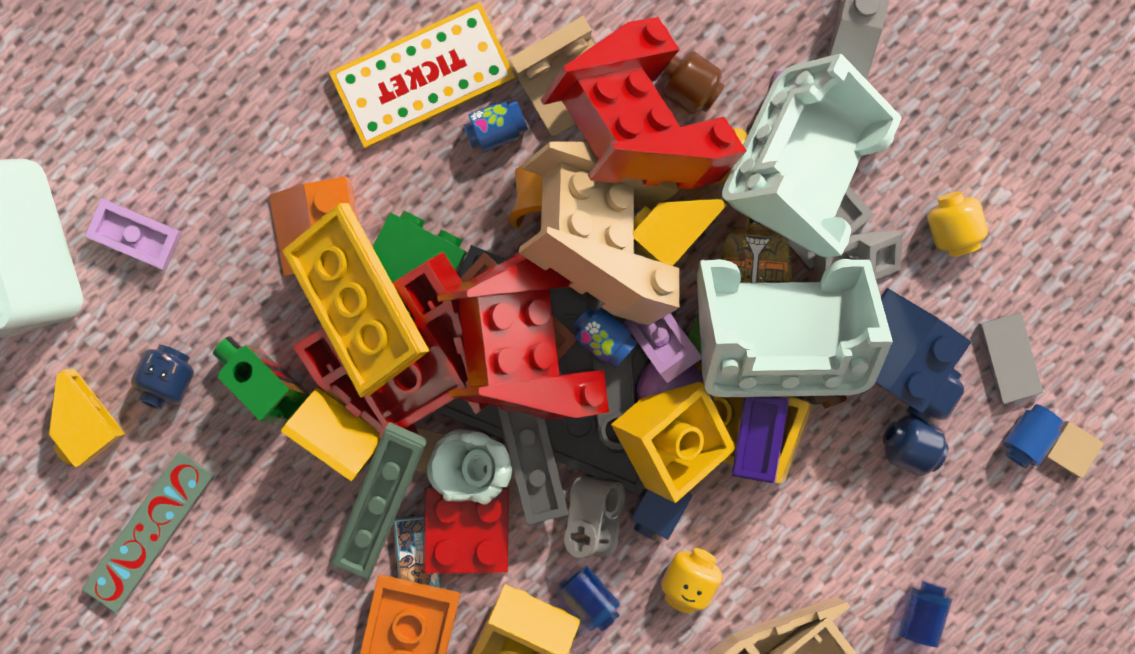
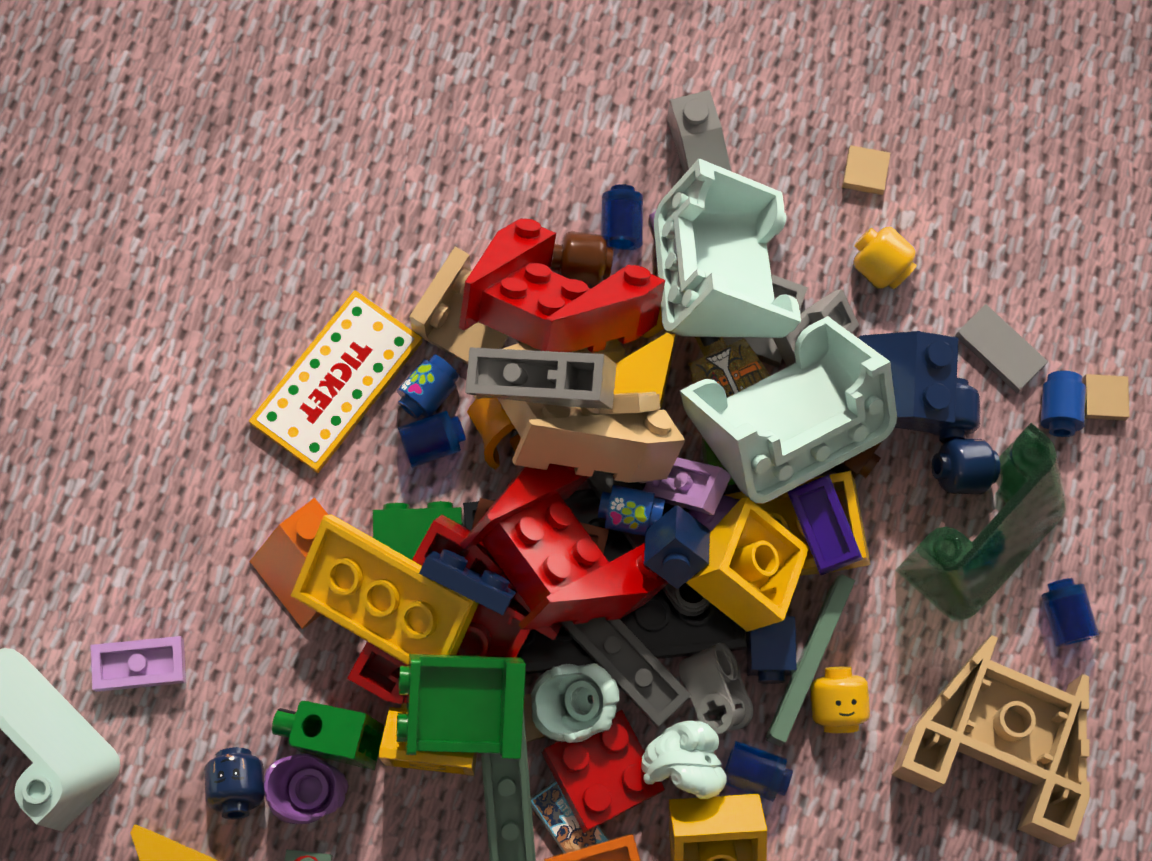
camera: 30 degrees left, 15 degrees down
none -> medium lavender hair [263,753,348,824]
none -> green panel [396,654,526,759]
none -> clear blue brick [397,410,466,468]
none -> dark blue plate [419,549,516,615]
none -> light grey slope [465,347,617,409]
none -> tan tile [599,392,660,414]
none -> clear blue brick [601,184,643,250]
none -> light aqua hair [641,721,727,799]
none -> dark blue brick [644,505,710,589]
none -> sand green tile [765,574,856,747]
none -> tan tile [842,145,890,195]
none -> clear green windscreen [895,423,1067,621]

